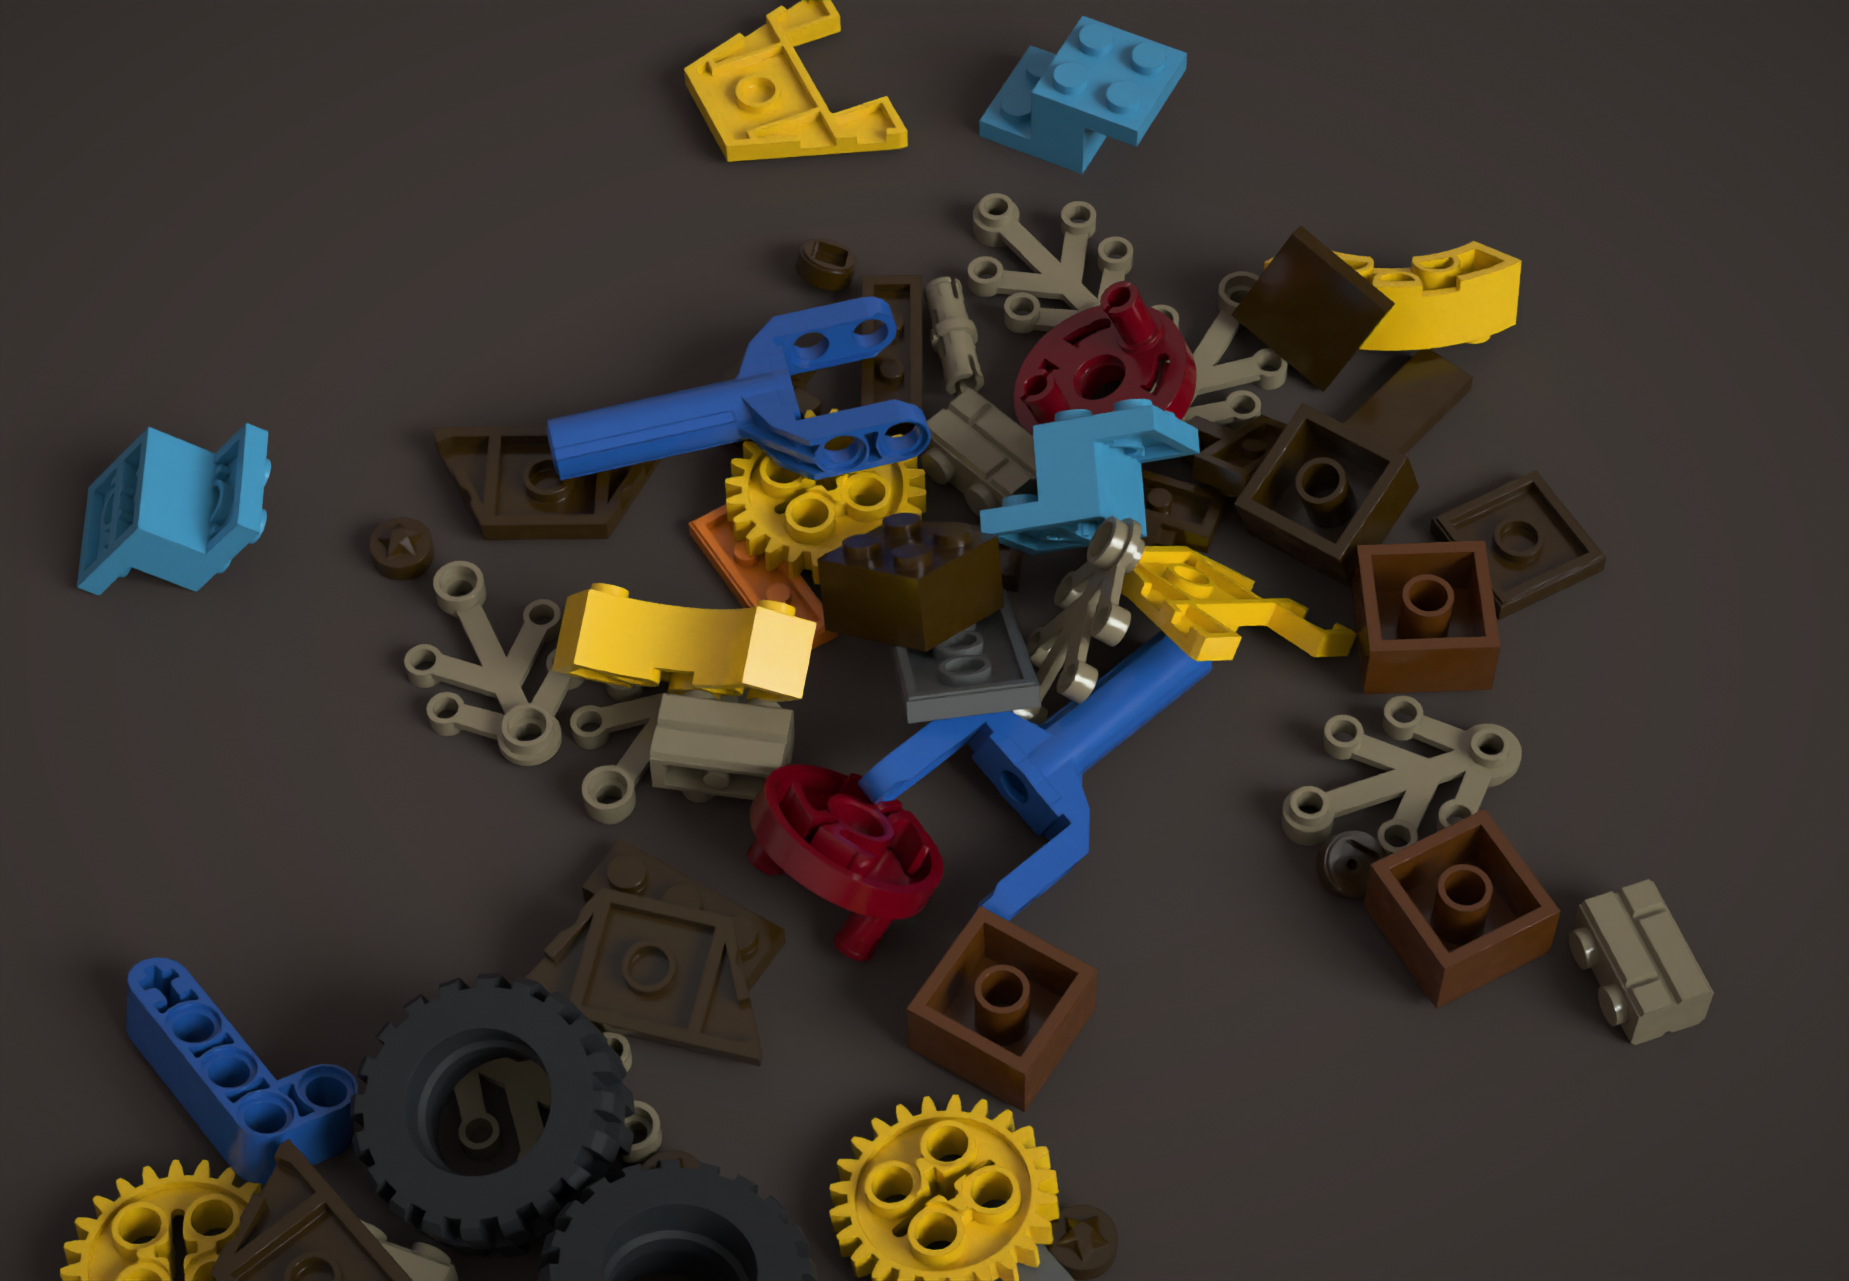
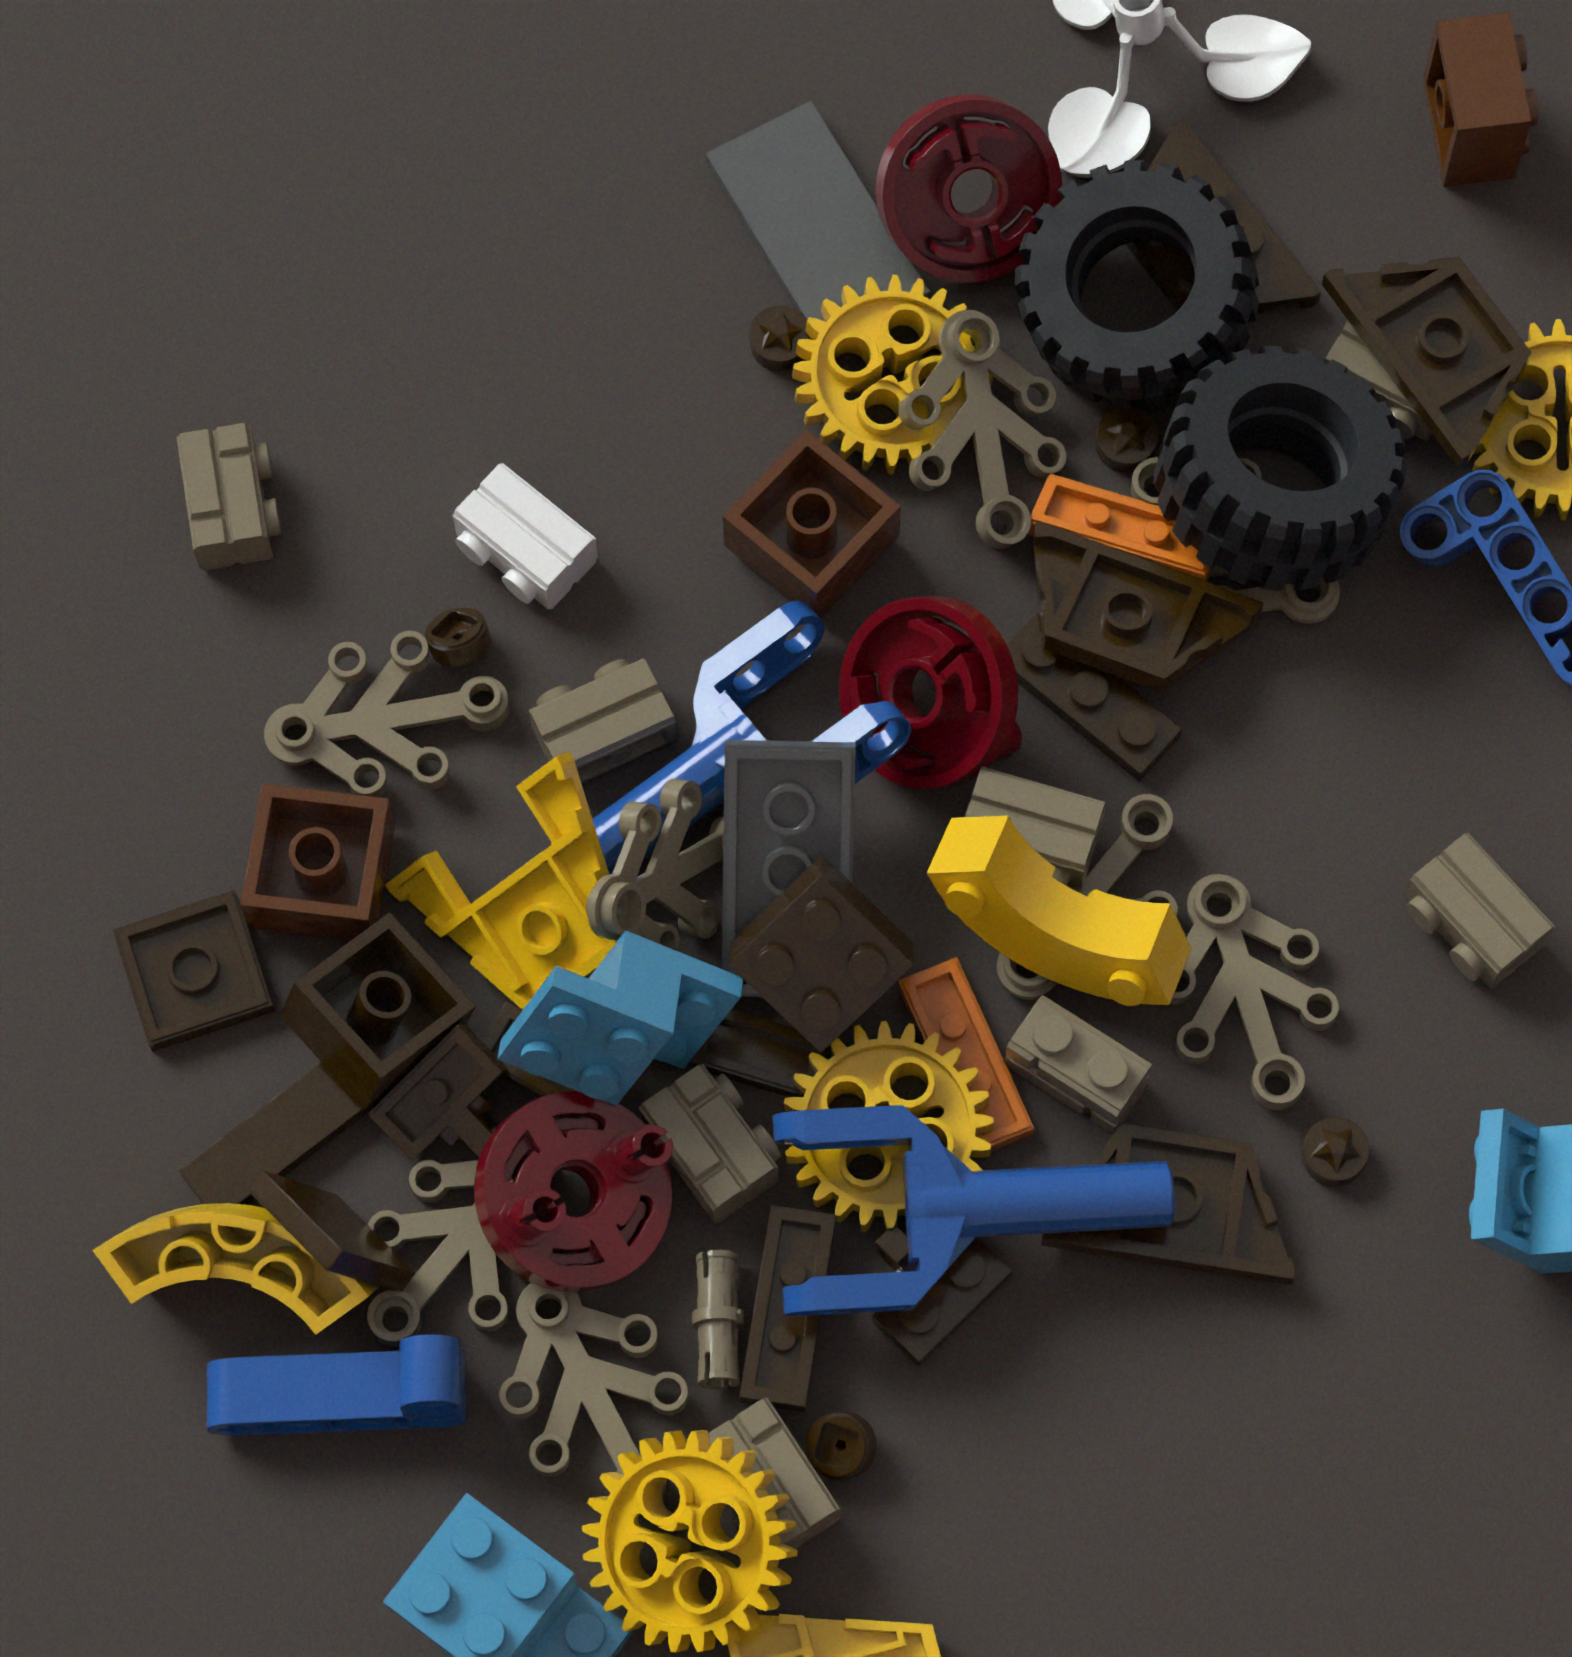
camera: 170 degrees left, 15 degrees up
reddish brown brick [1364,809,1561,1009] -> none
none -> blue beam [207,1335,466,1436]
none -> white brick [452,463,598,610]
none -> dark tan brick [529,658,678,784]
none -> yellow gear [582,1430,798,1653]
none -> dark tan brick [708,1398,840,1549]
none -> dark tan plant [899,310,1067,549]
none -> dark tan brick [1005,995,1152,1135]
none -> orange tile [1028,474,1212,582]
none -> dark tan brick [1404,832,1555,989]

